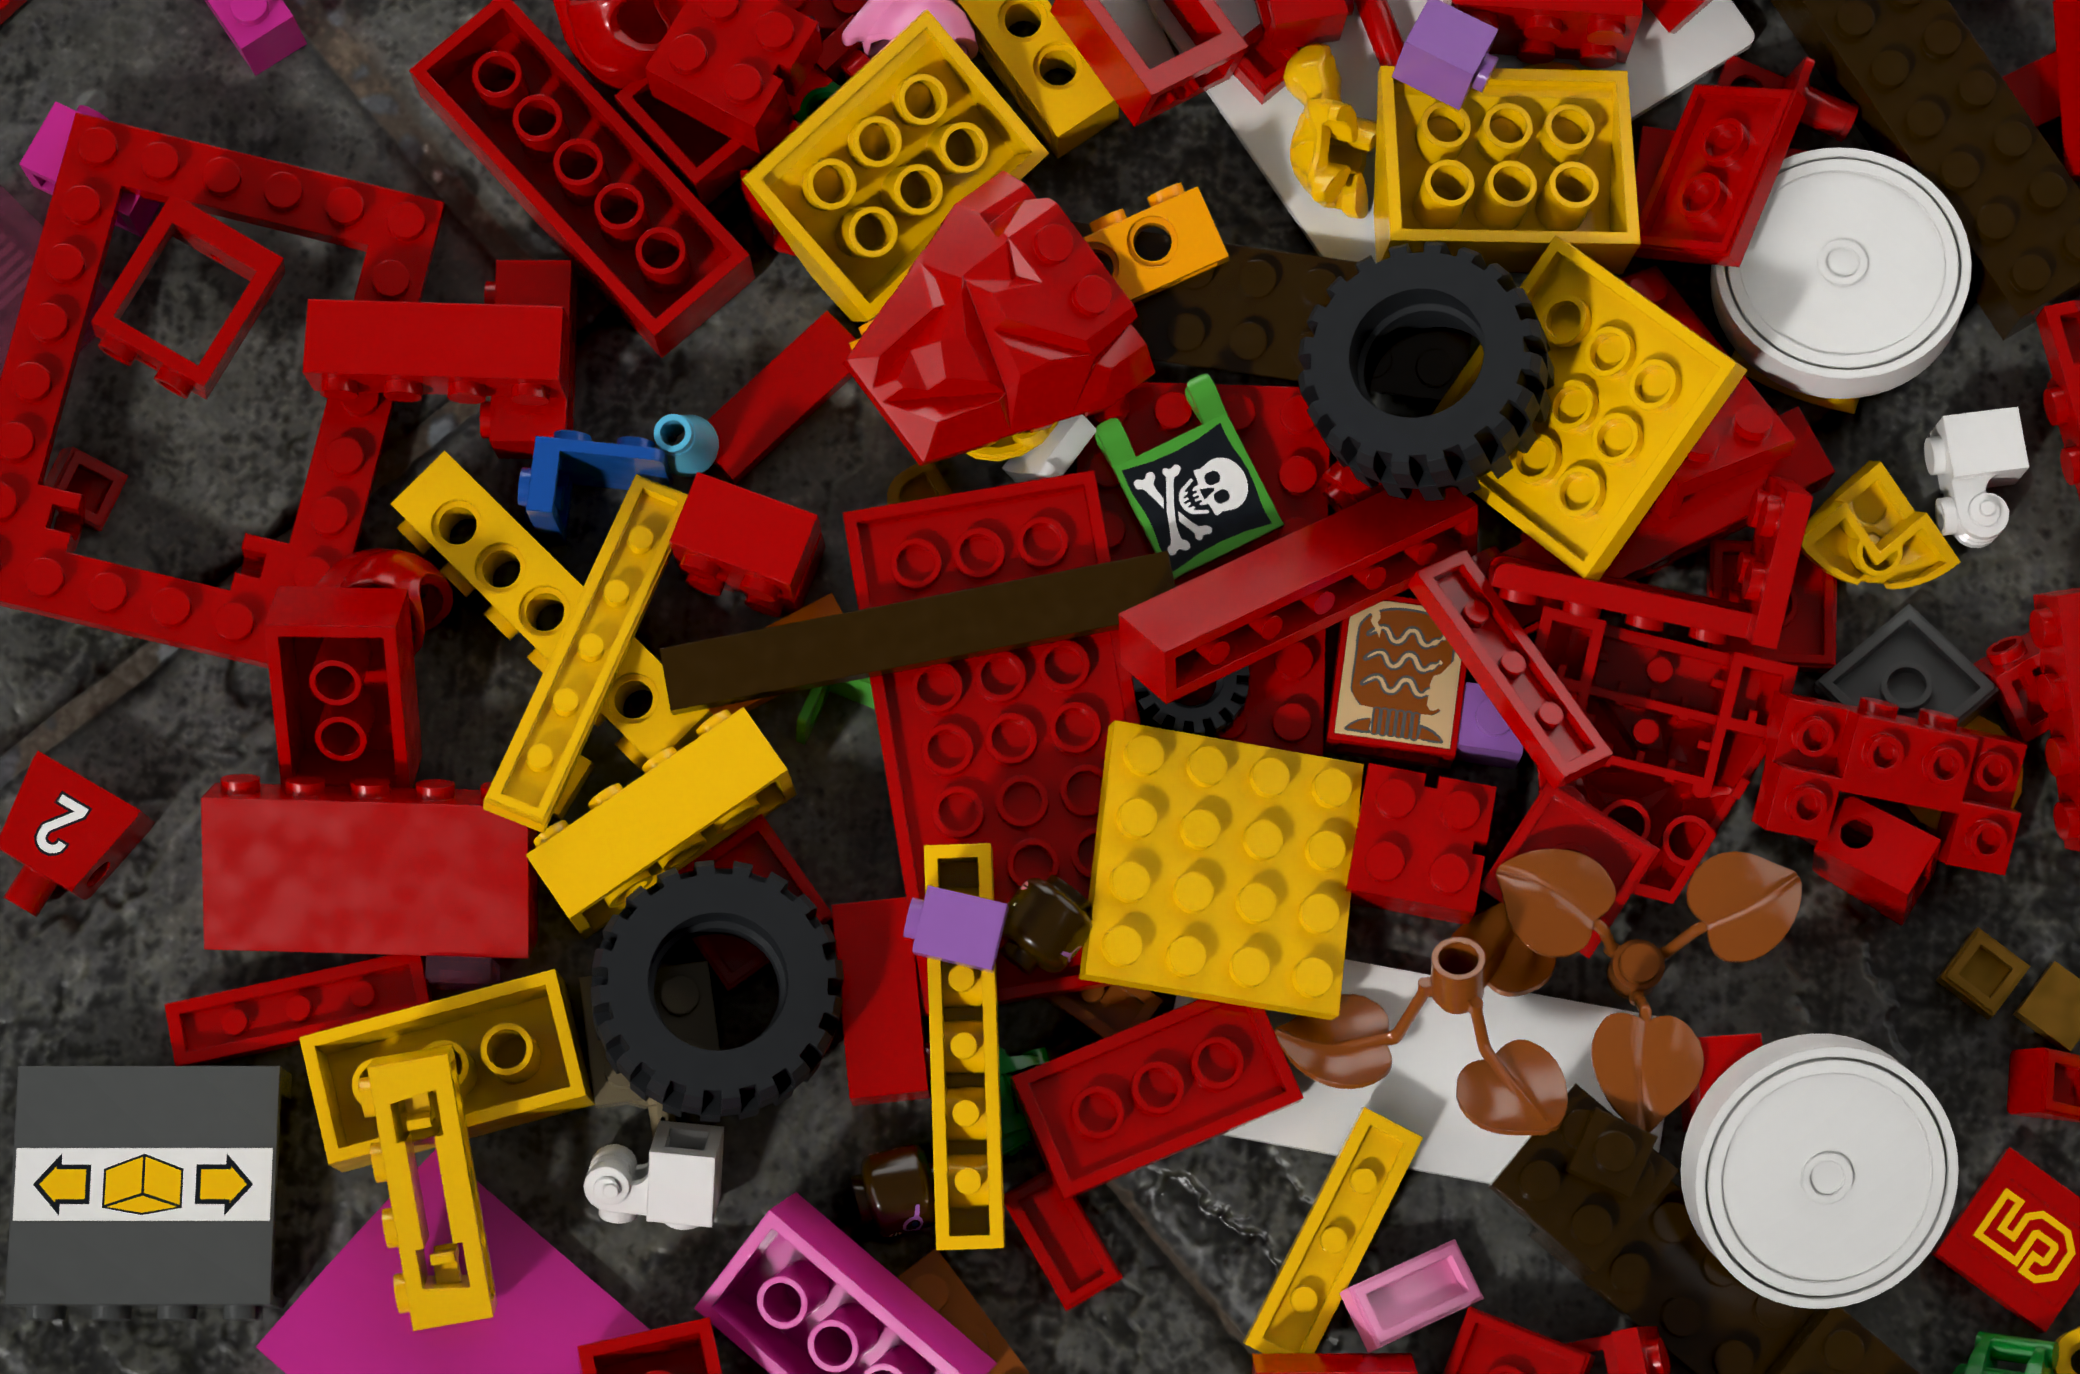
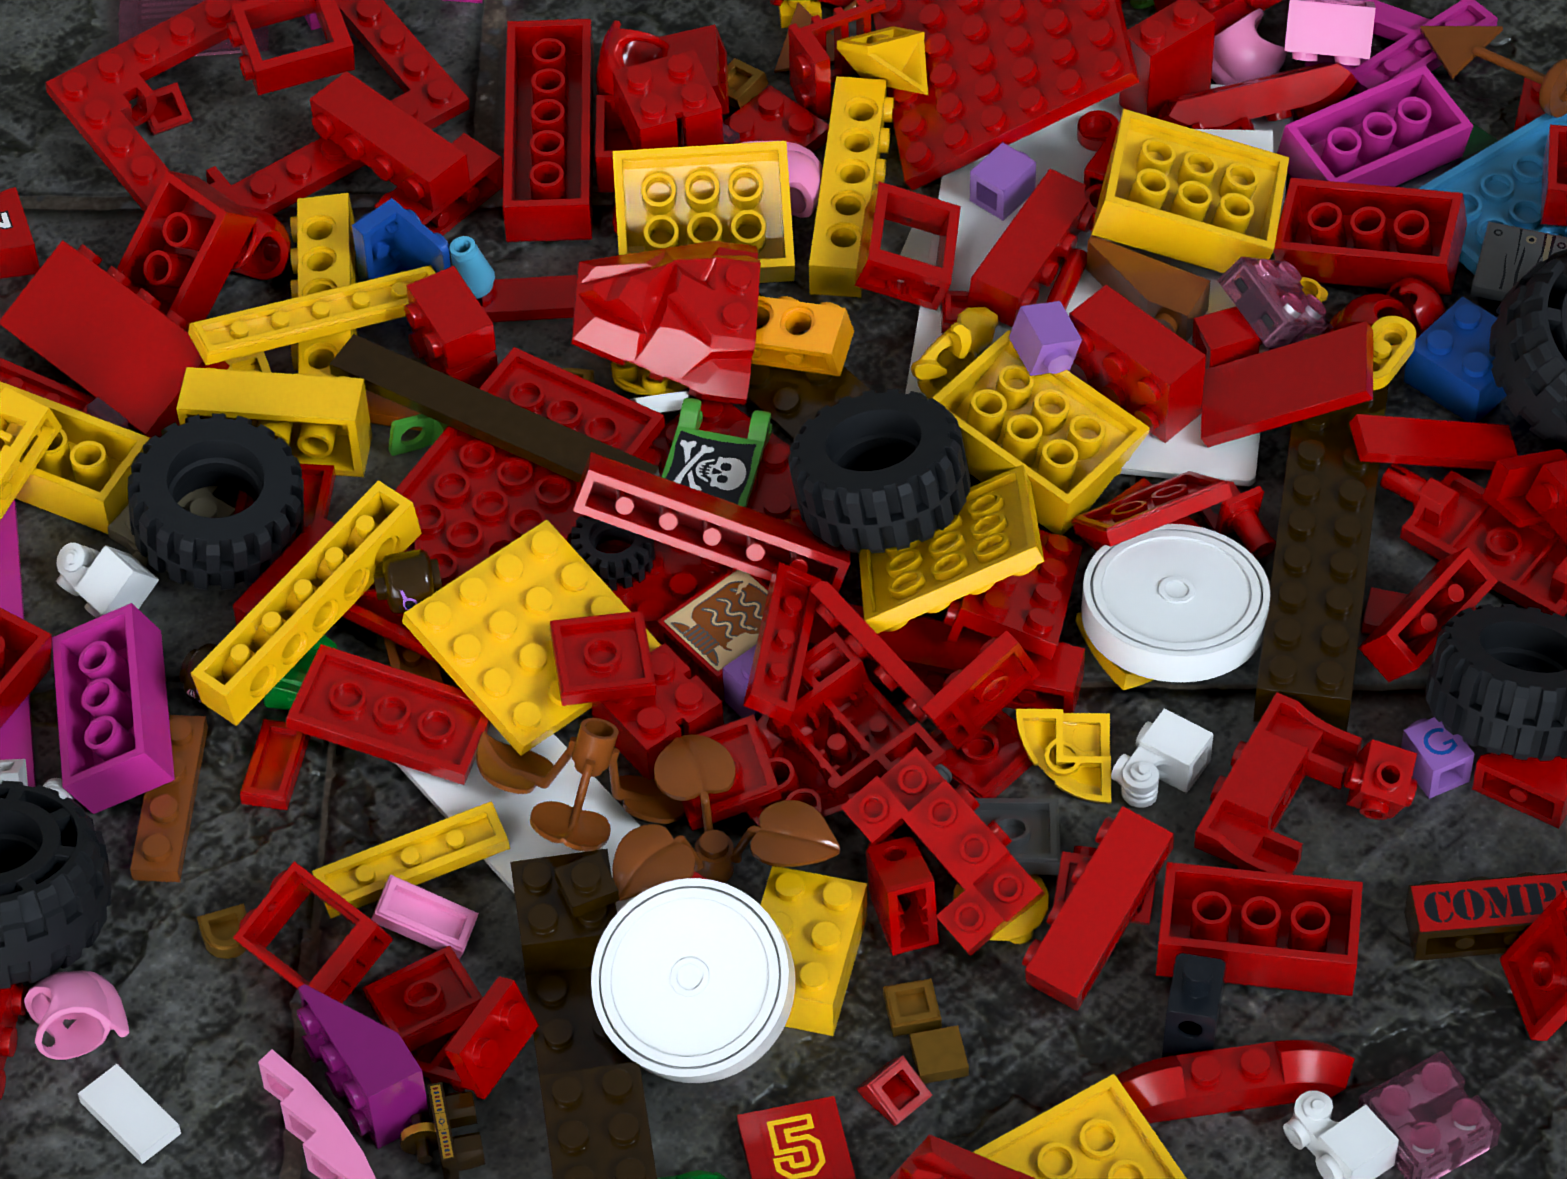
camera: 40 degrees right, 25 degrees down
medium lavender brick [903,885,1008,973] -> none
none -> red tile [550,610,656,706]
none -> yellow brick [760,866,867,1036]

